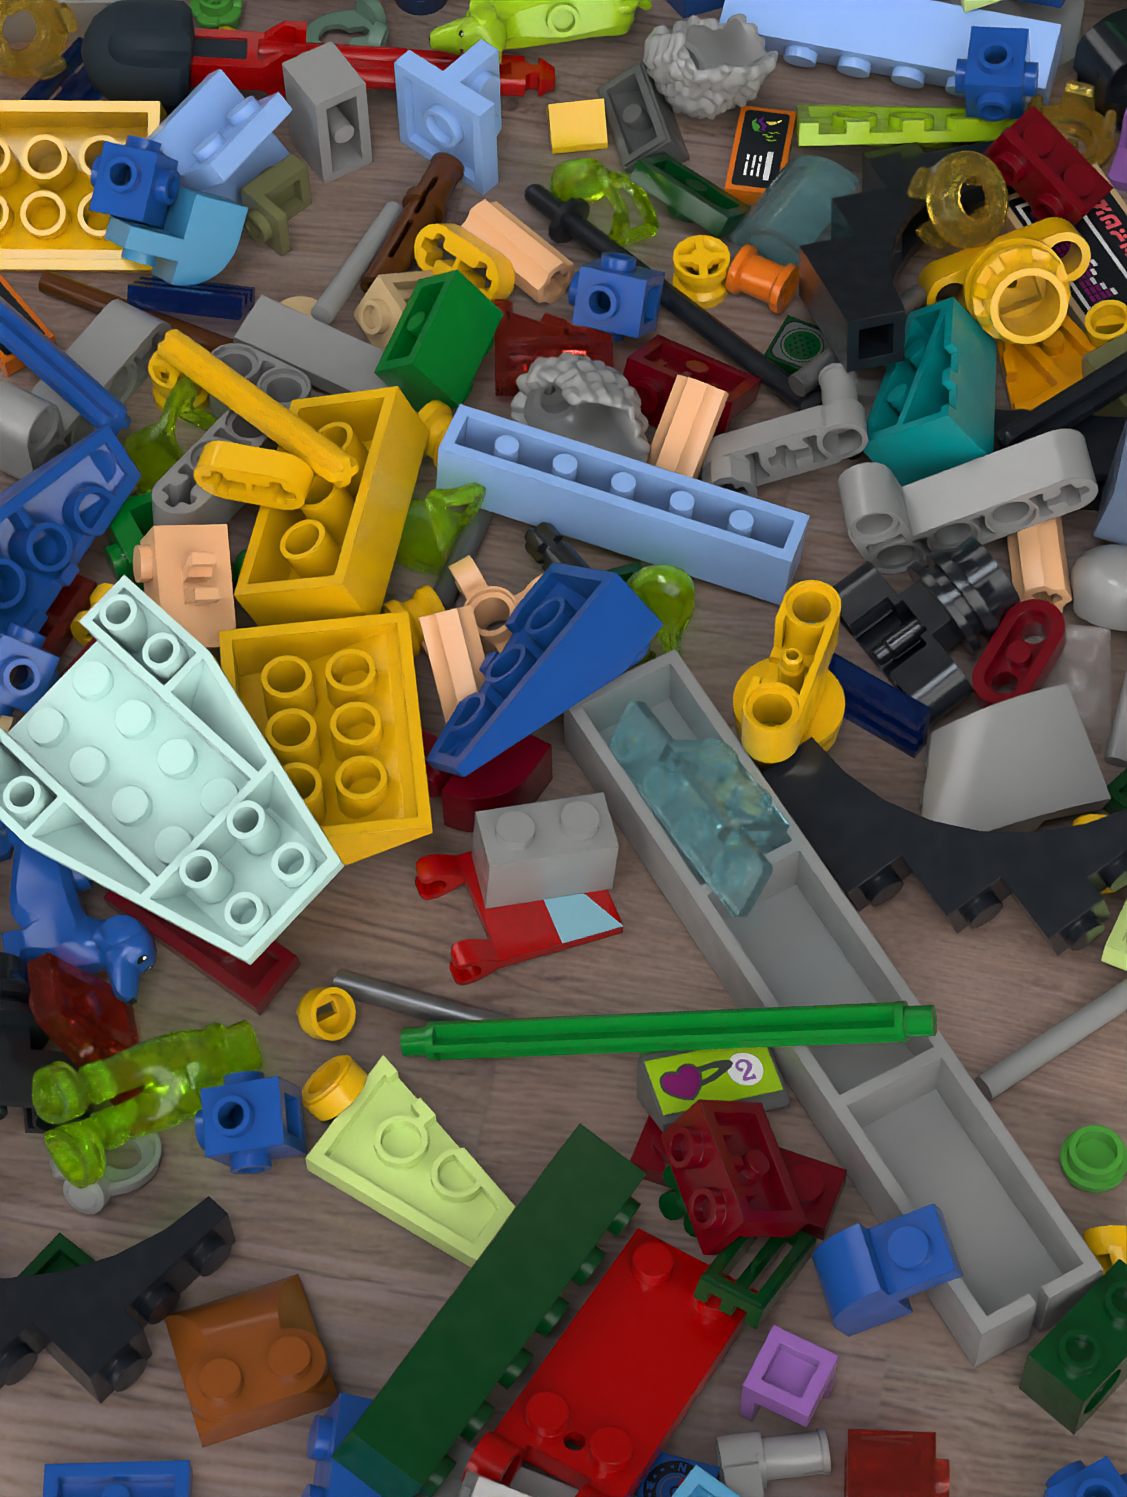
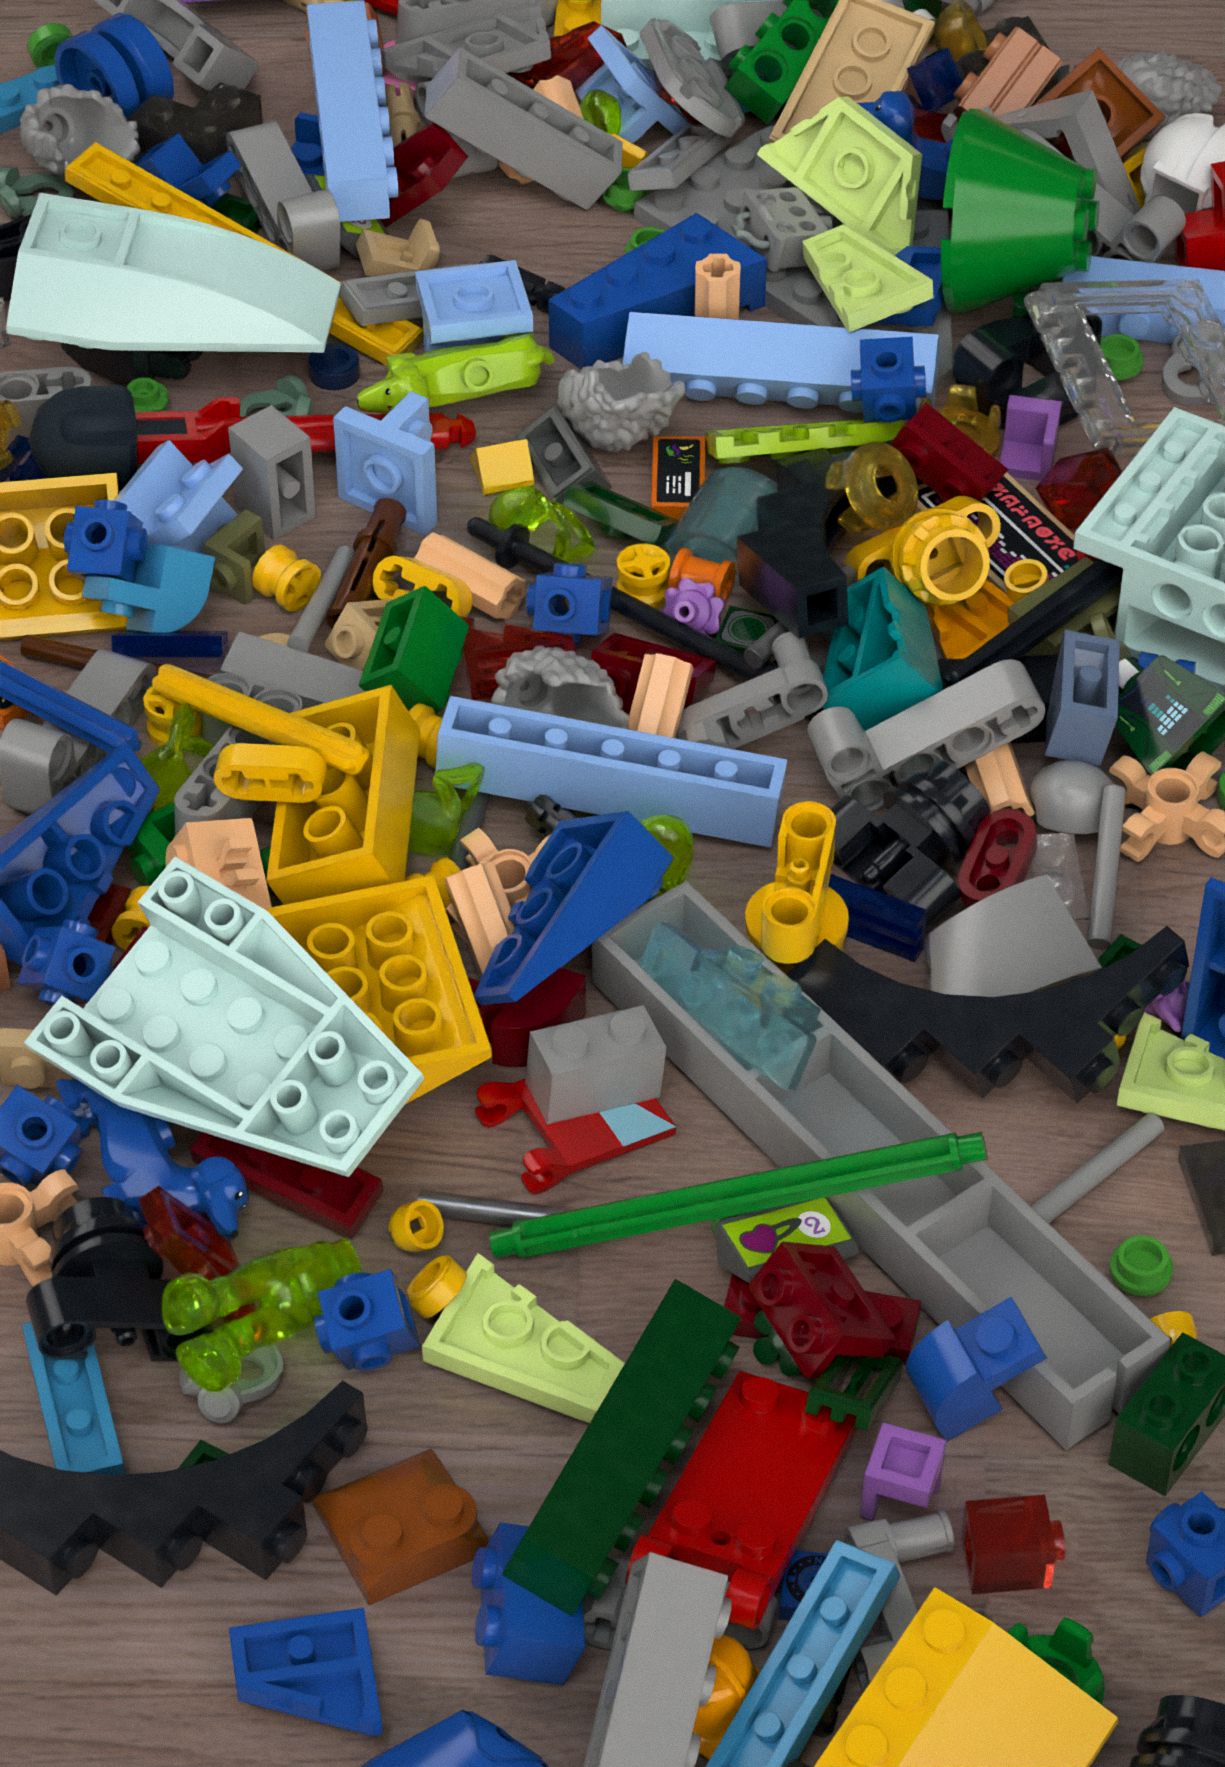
camera: 10 degrees left, 10 degrees down
none -> yellow wheel [252,544,321,612]
none -> medium lavender plant [663,578,725,635]

